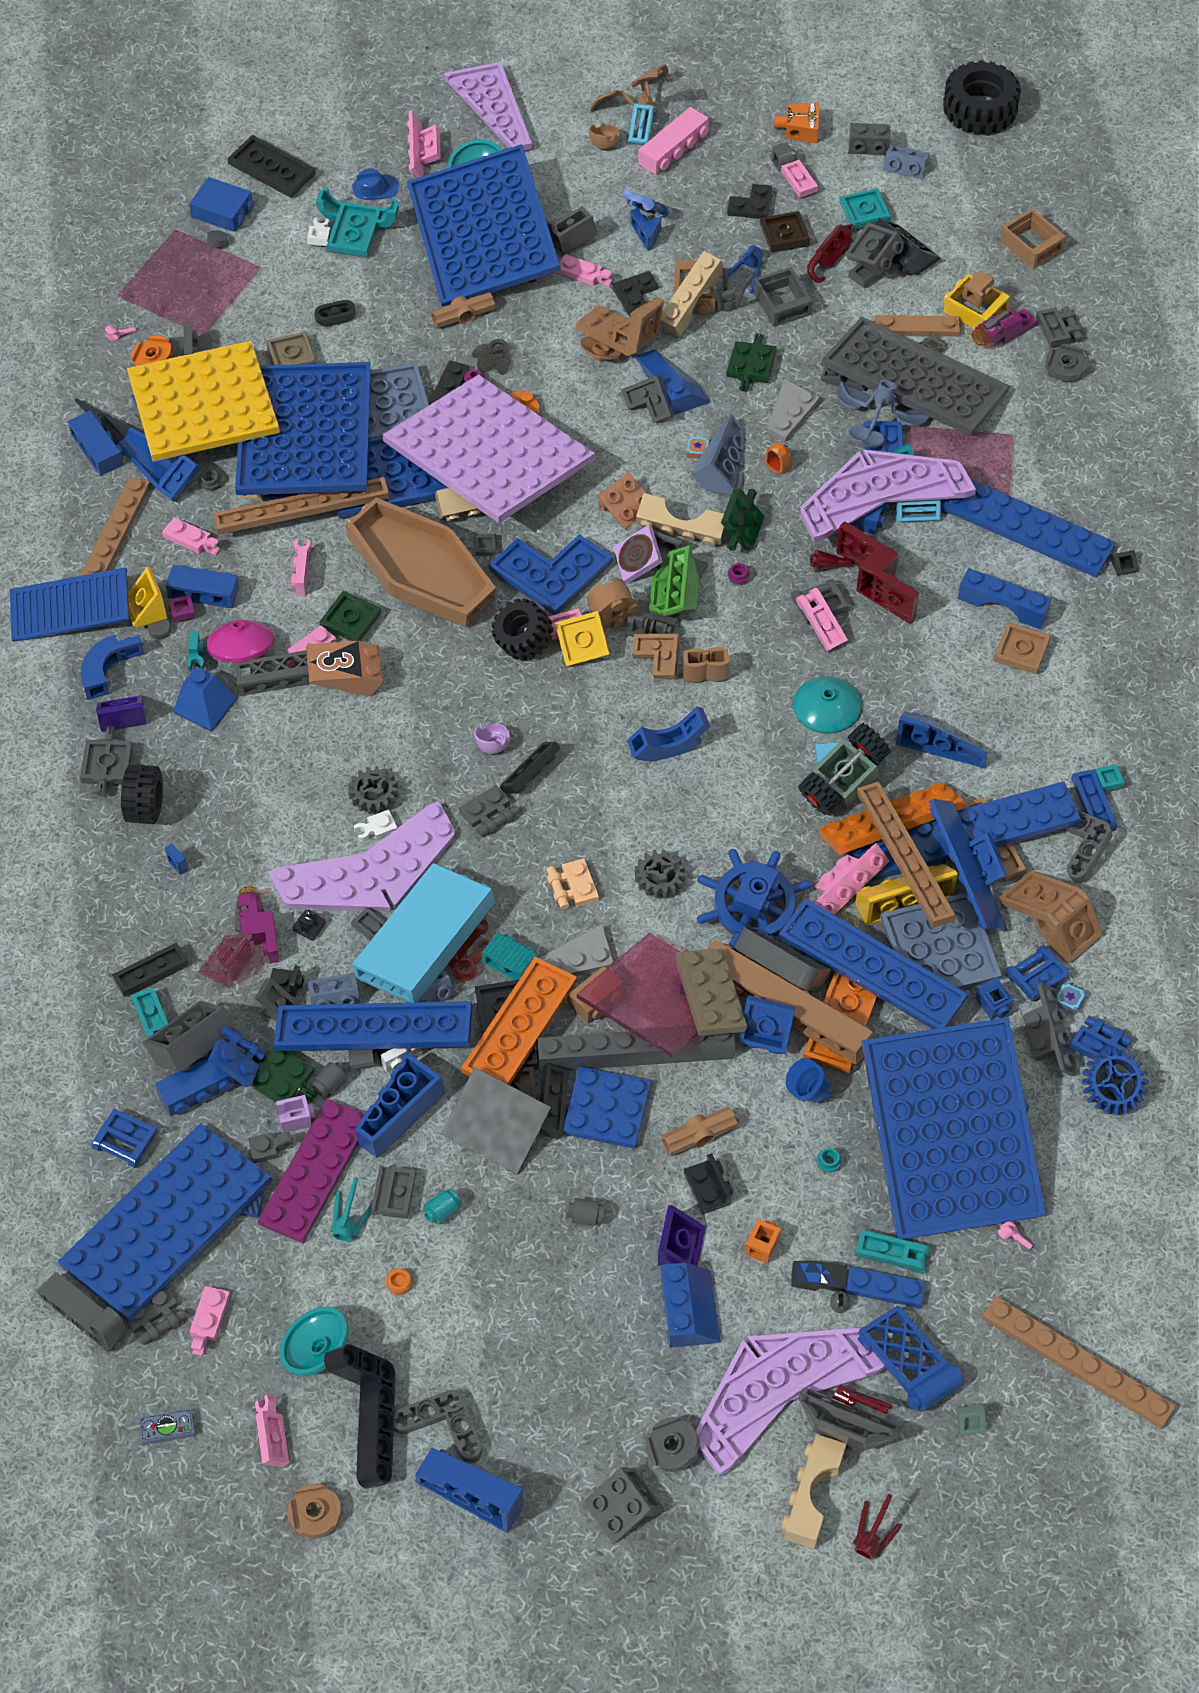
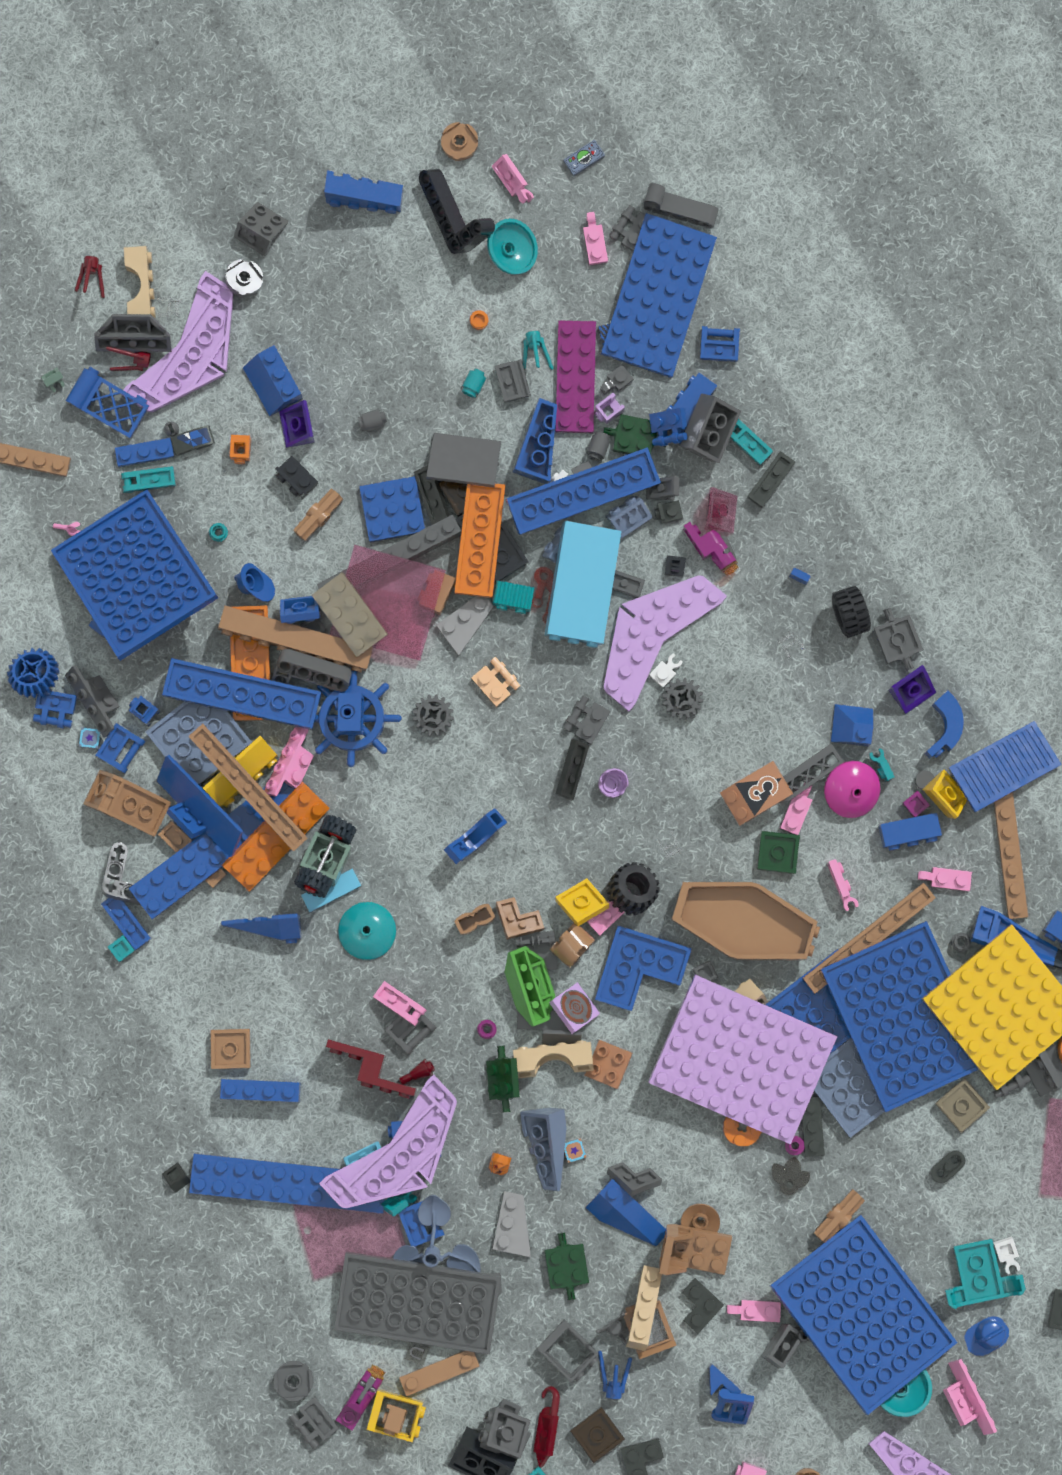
camera: 155 degrees right, 25 degrees up
dark grey beam [394,1390,482,1463] -> none

